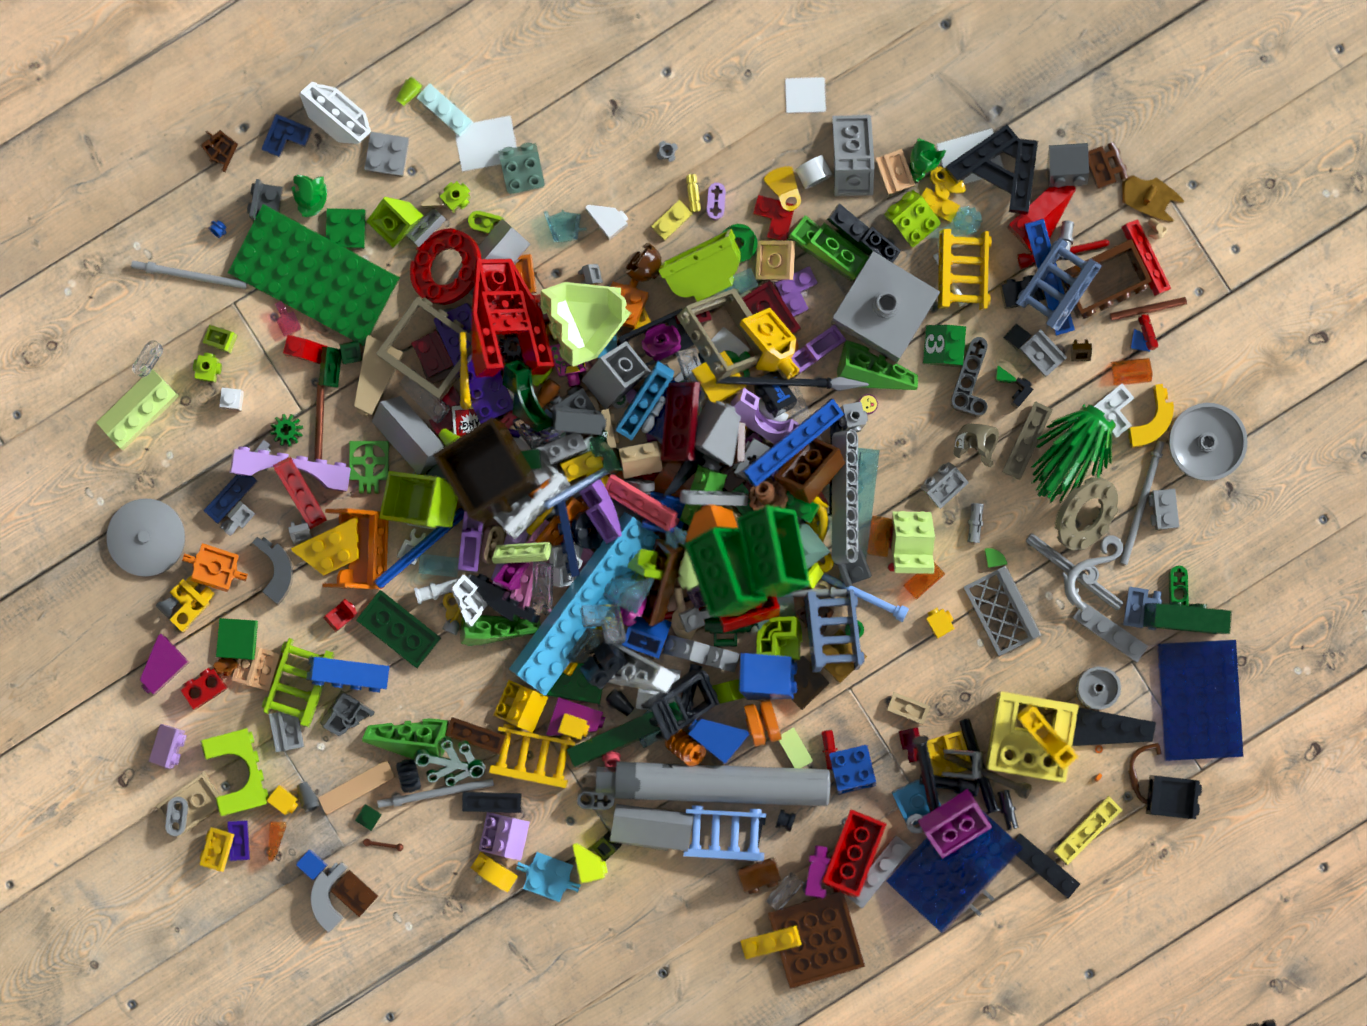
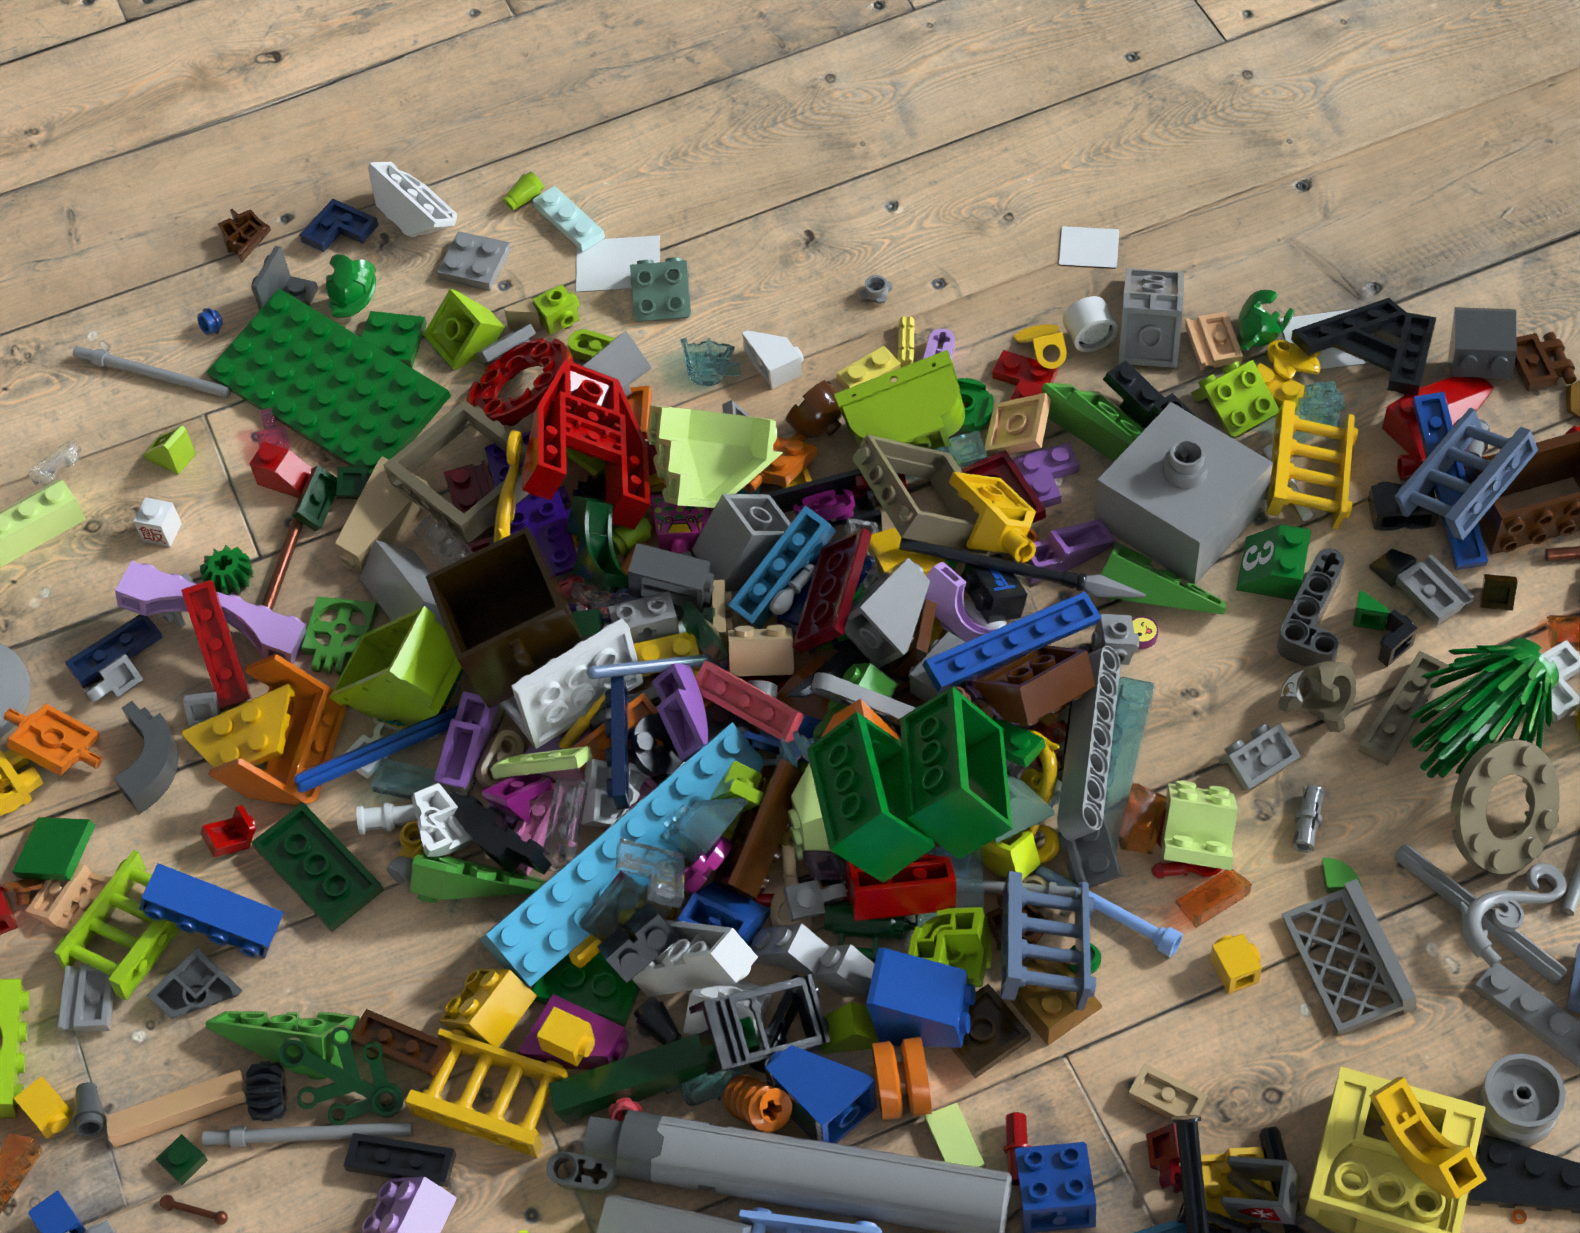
camera: 15 degrees right, 30 degrees down
lime brick [193,353,222,383] -> none

